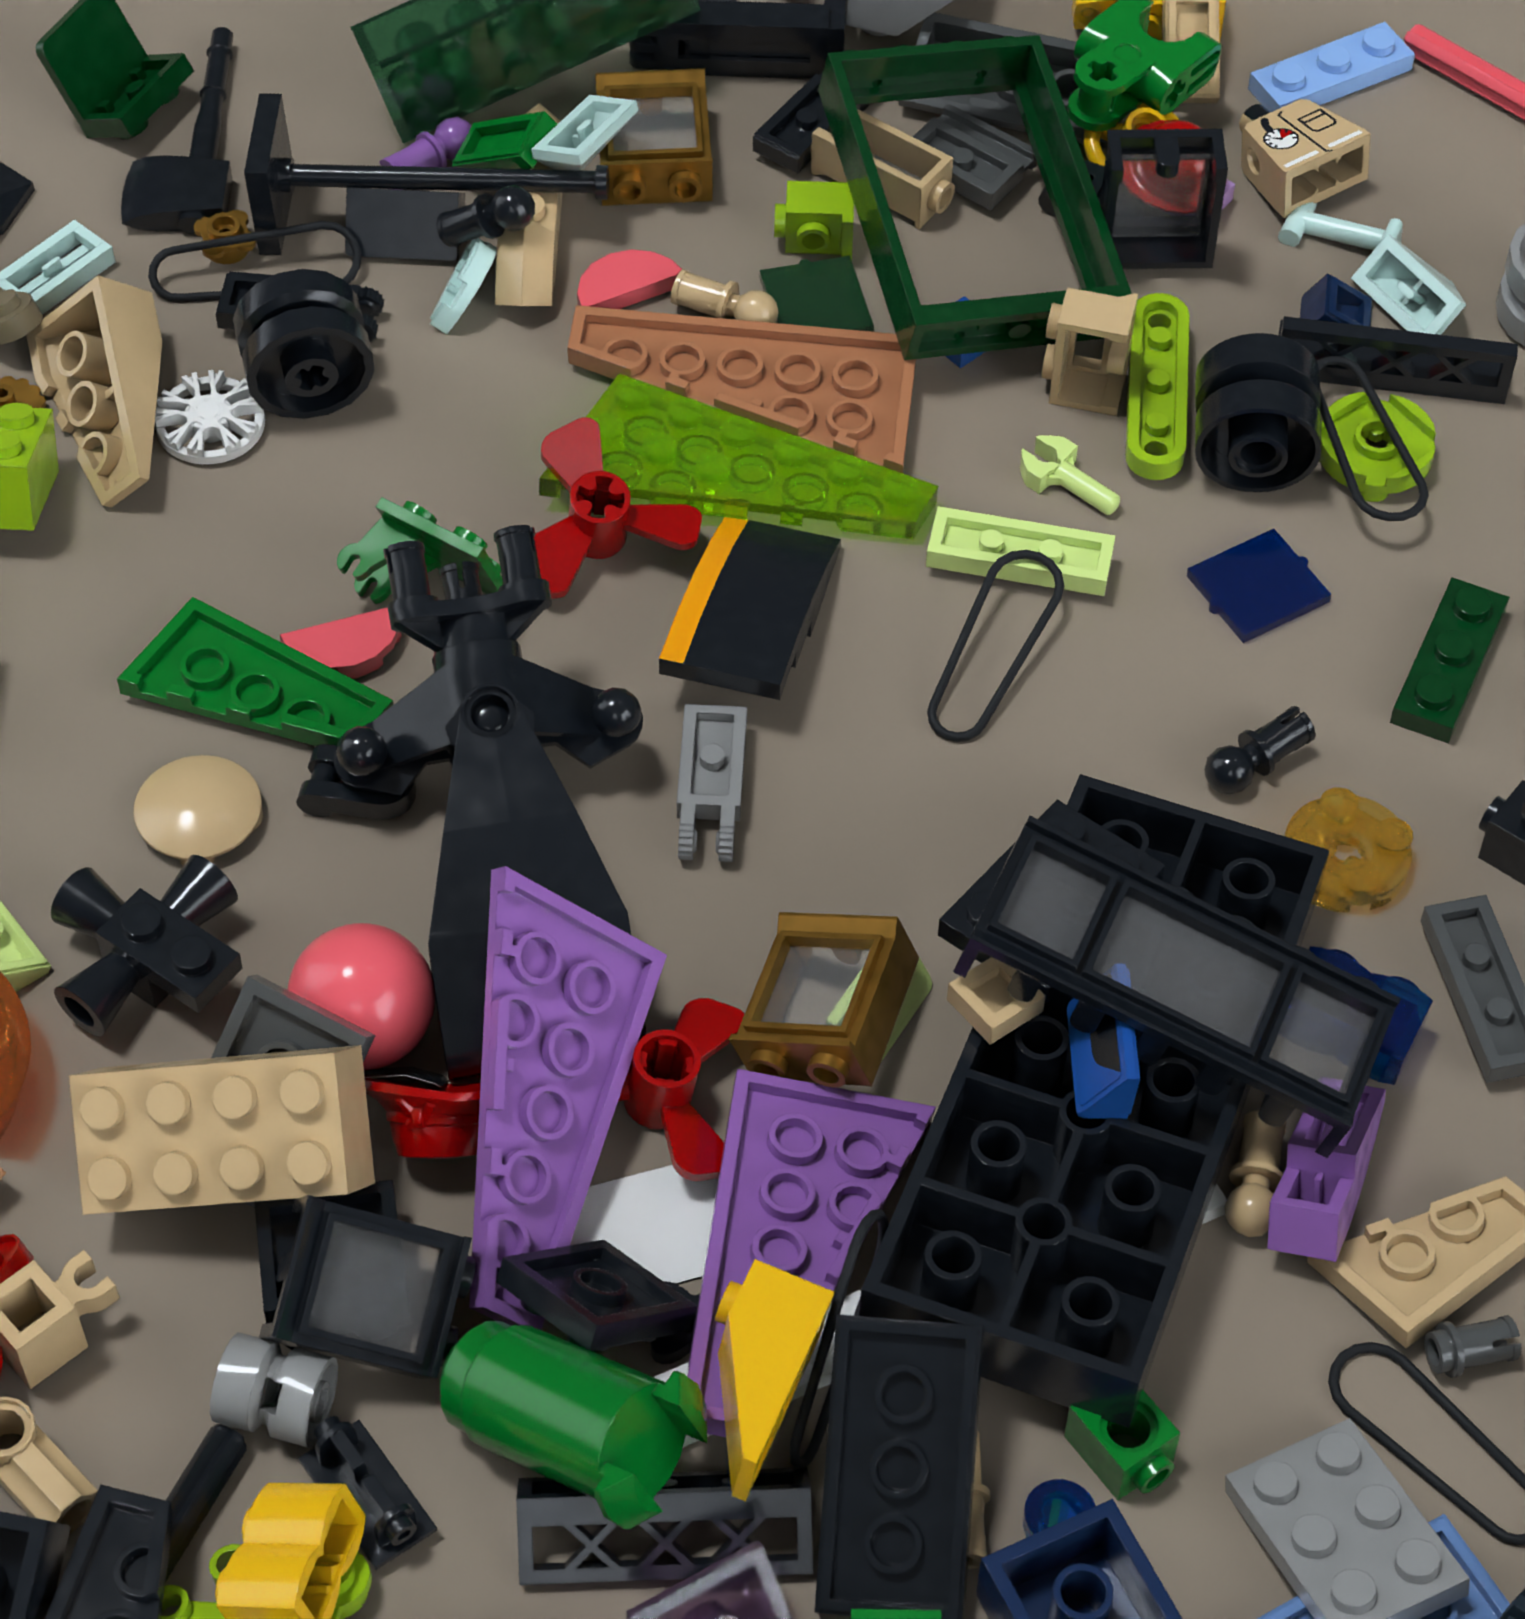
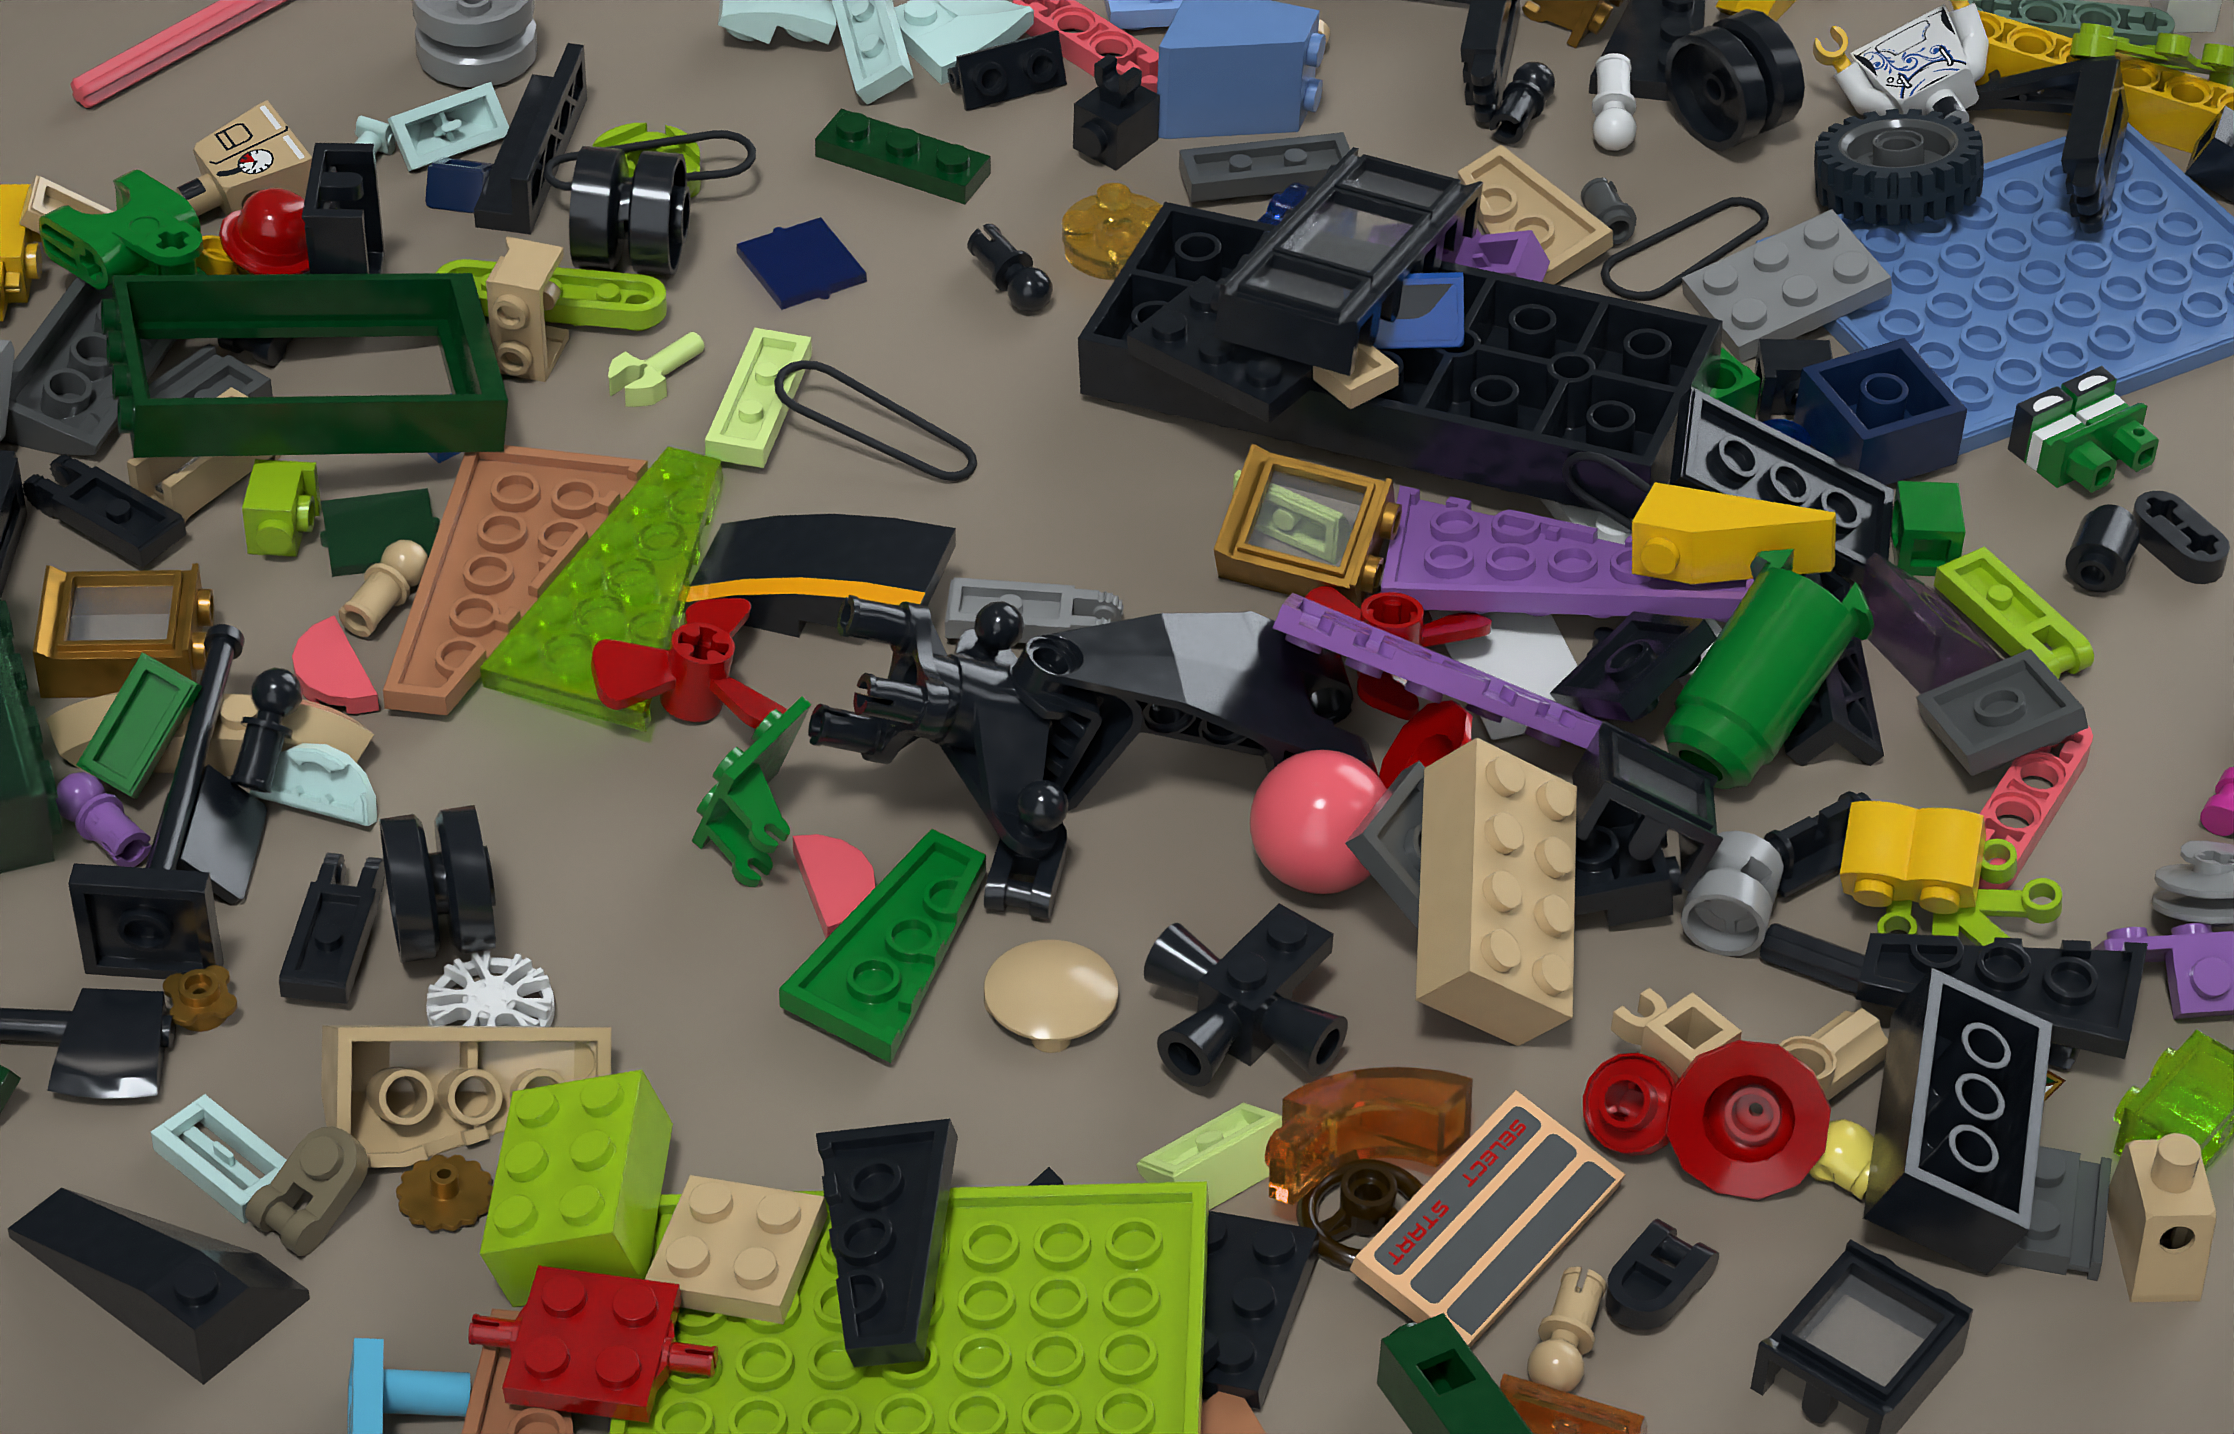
camera: 90 degrees left, 10 degrees down
black piece [148,221,362,302] -> none
light aqua slope [531,95,639,171] -> none
light blue plate [1248,22,1415,112] -> none
none -> black brick [1754,339,1833,422]

